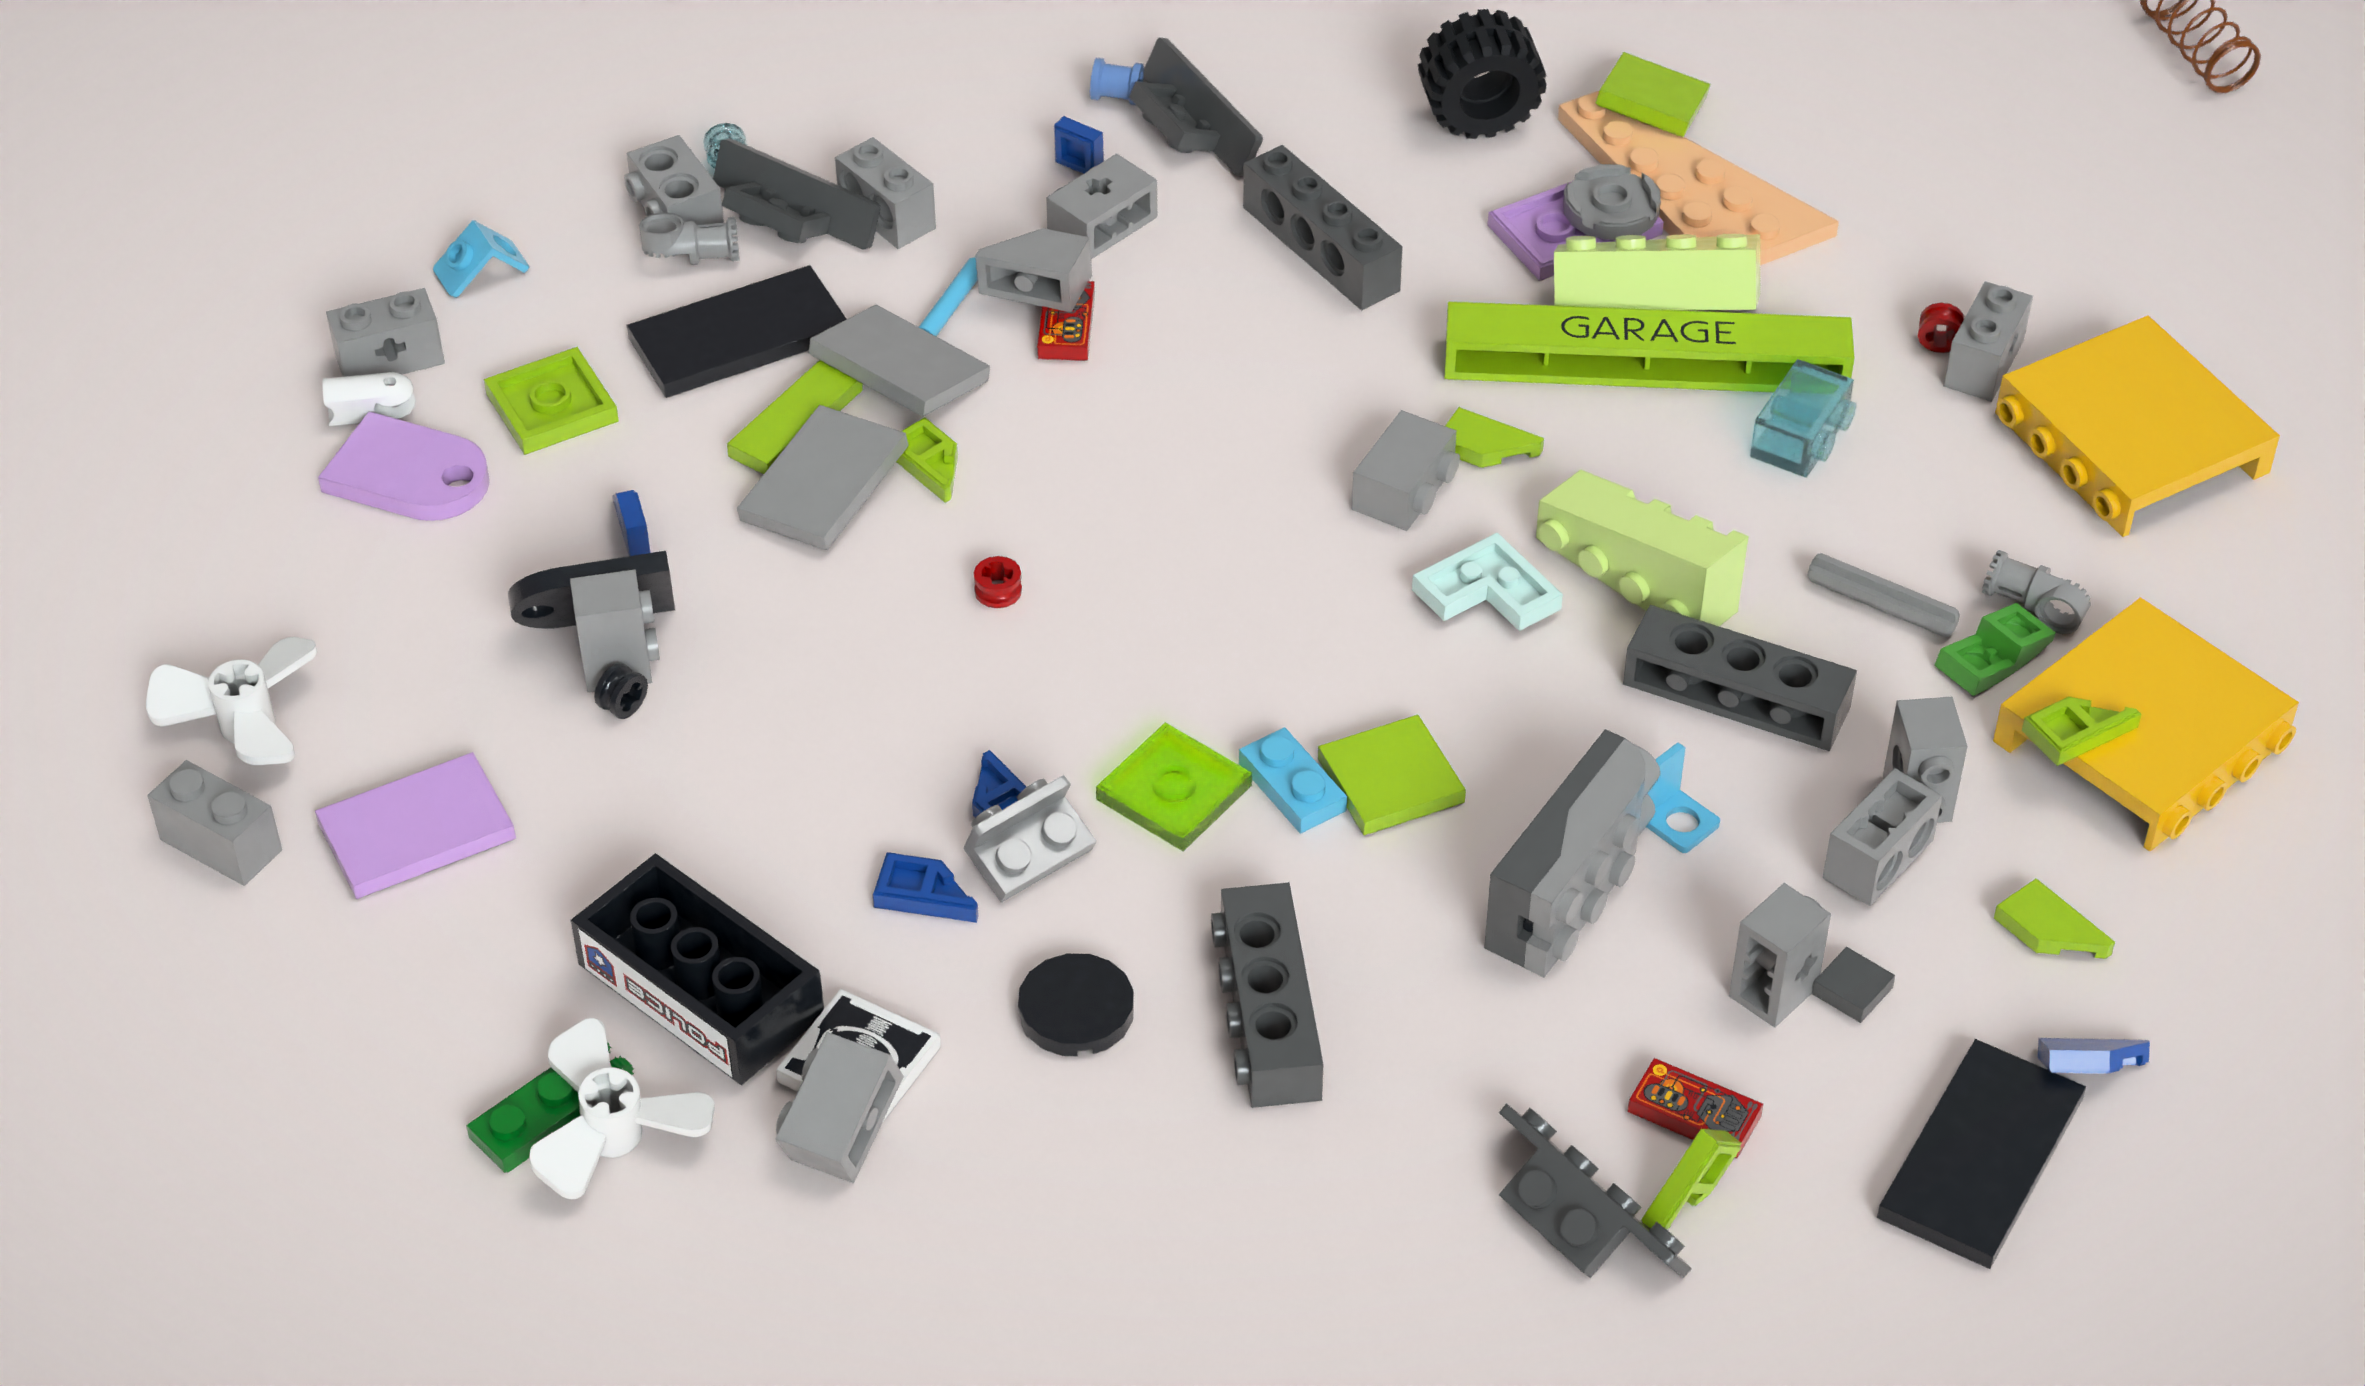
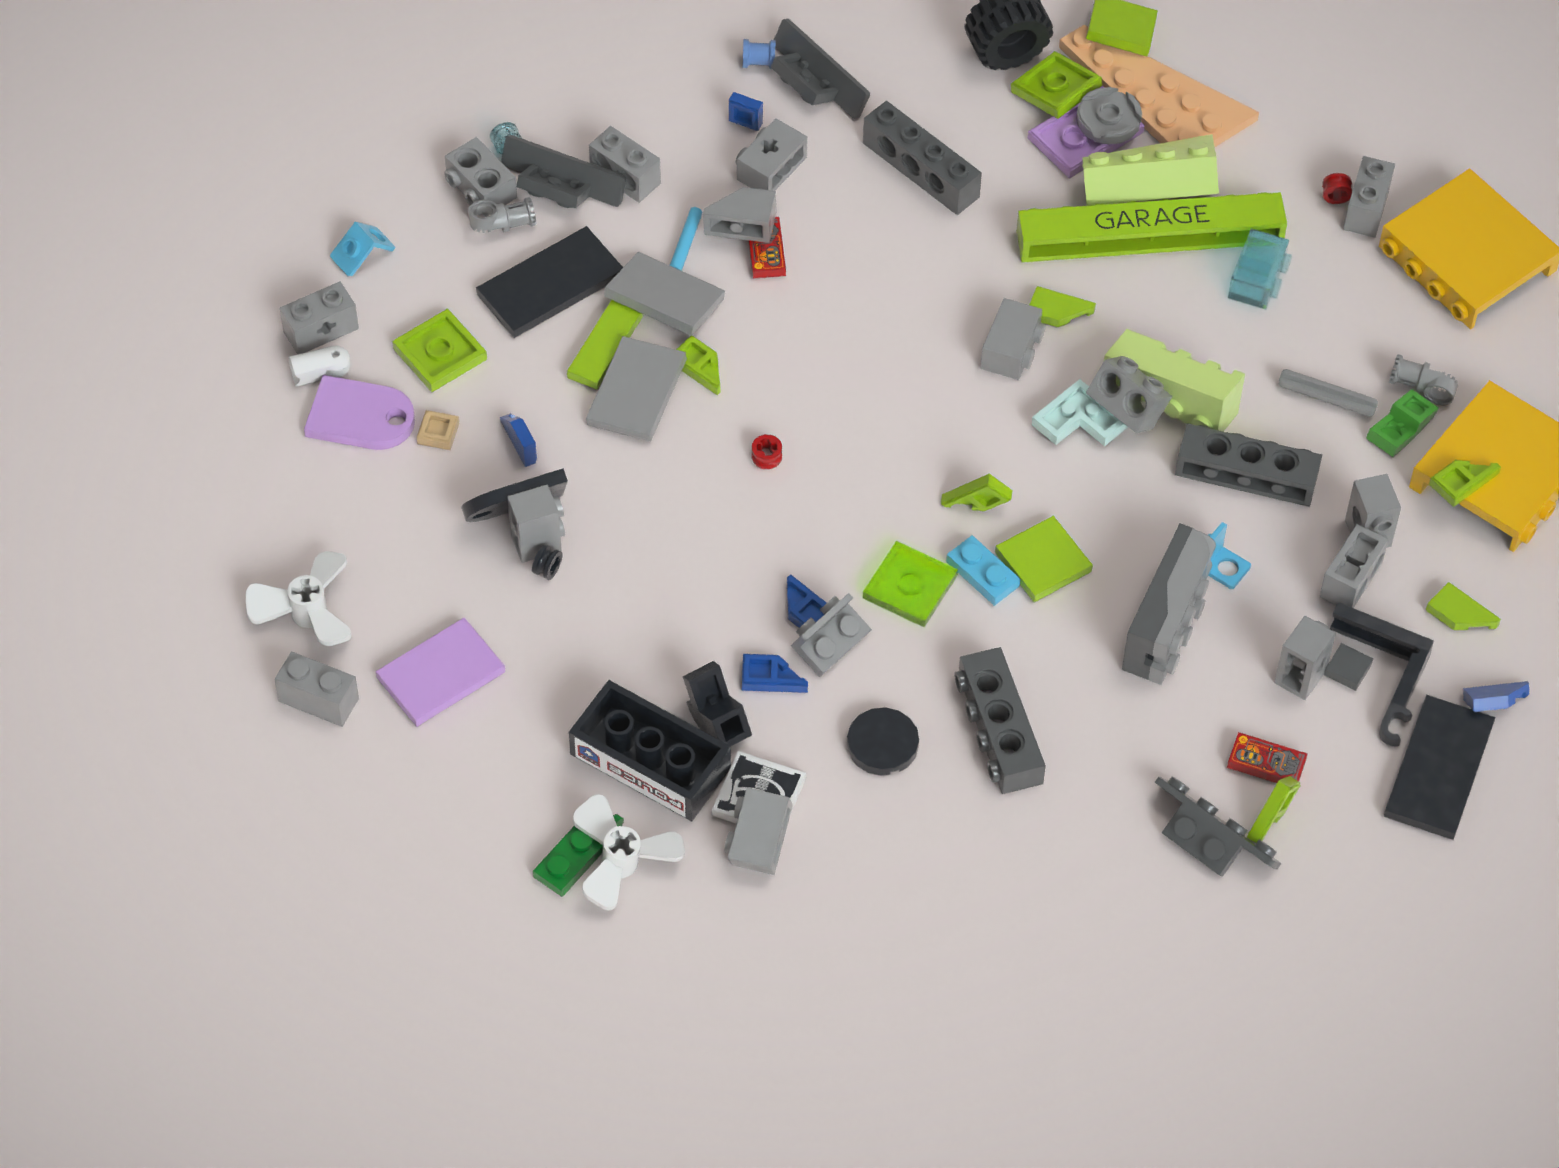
camera: 10 degrees left, 10 degrees up
none -> tan tile [417,410,459,450]
none -> black brick [682,661,752,746]
none -> lime tile [941,473,1013,511]
none -> lime tile [1011,51,1103,119]
none -> light grey brick [1086,356,1172,433]
none -> black hinge [1330,602,1434,746]

